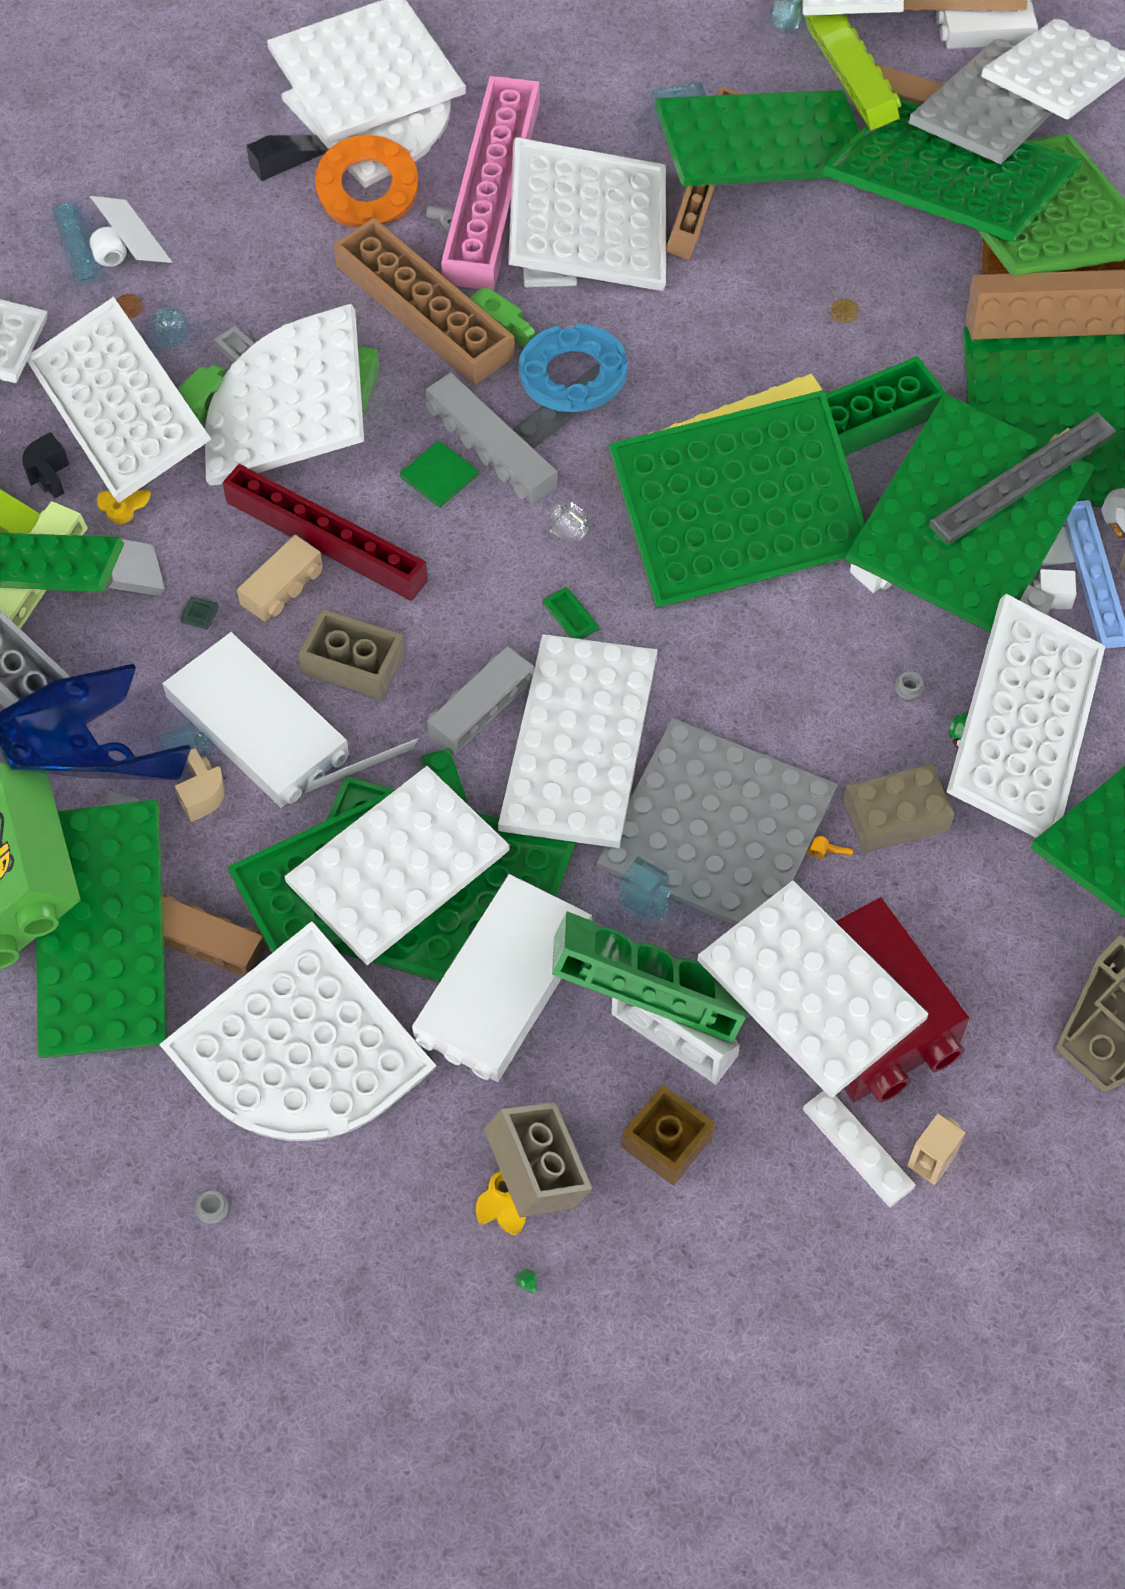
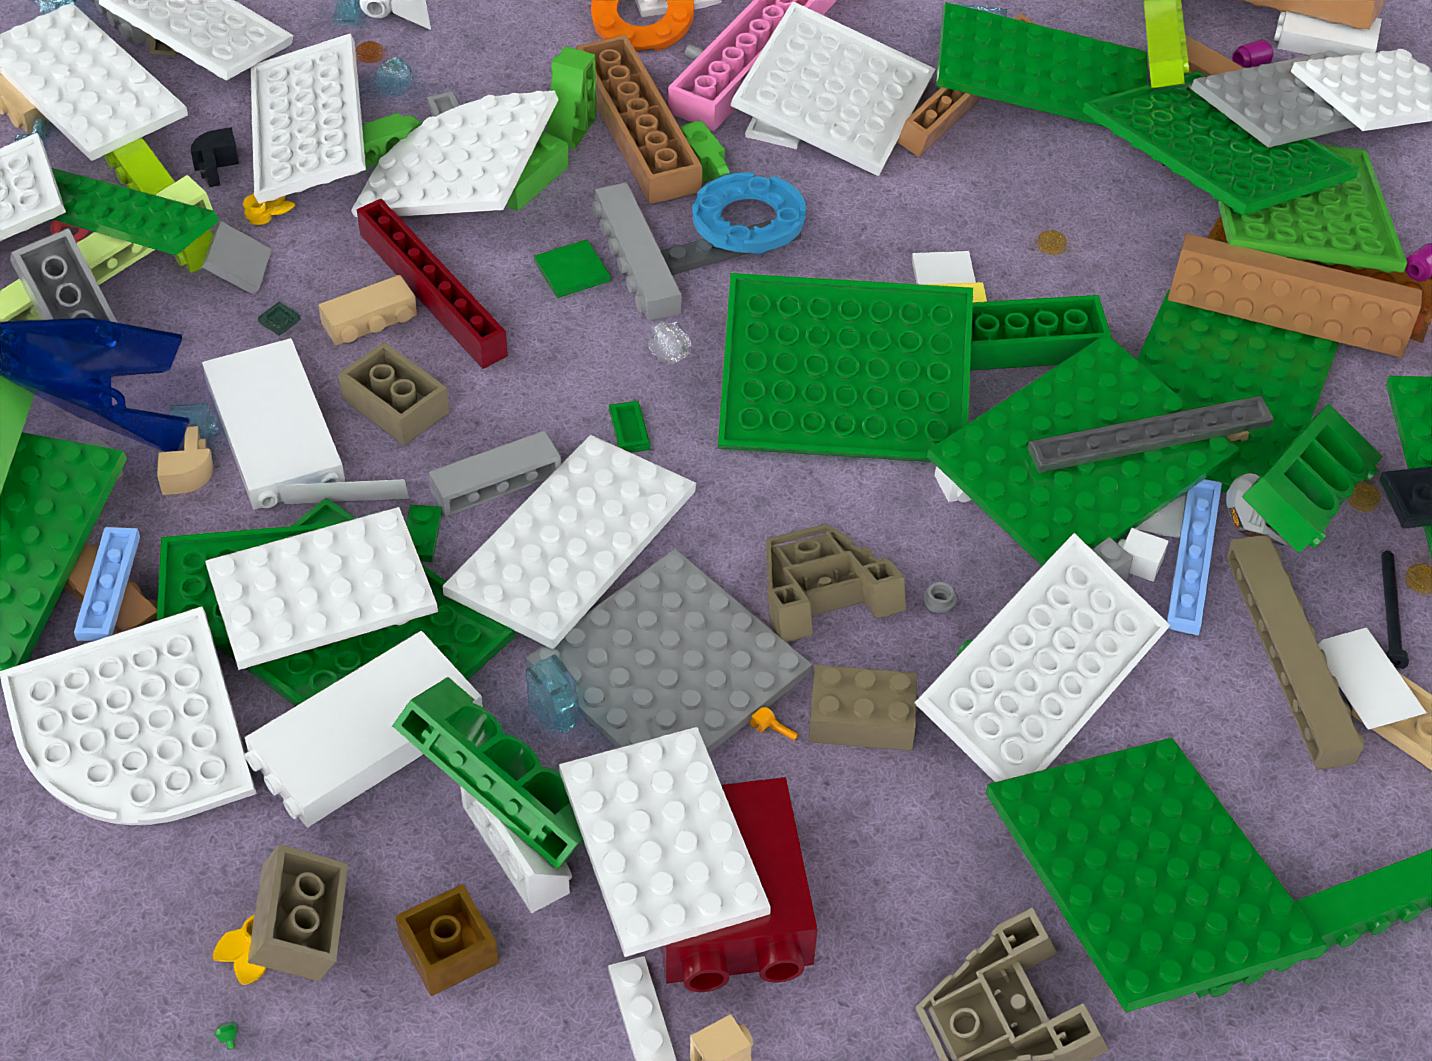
camera: 20 degrees right, 10 degrees down
none -> light blue plate [74,527,140,641]
none -> bright green wedge [546,46,597,149]
none -> dark tan wedge [766,524,906,642]
none -> white tile [912,251,976,284]
none -> magenta brick [1232,39,1274,68]

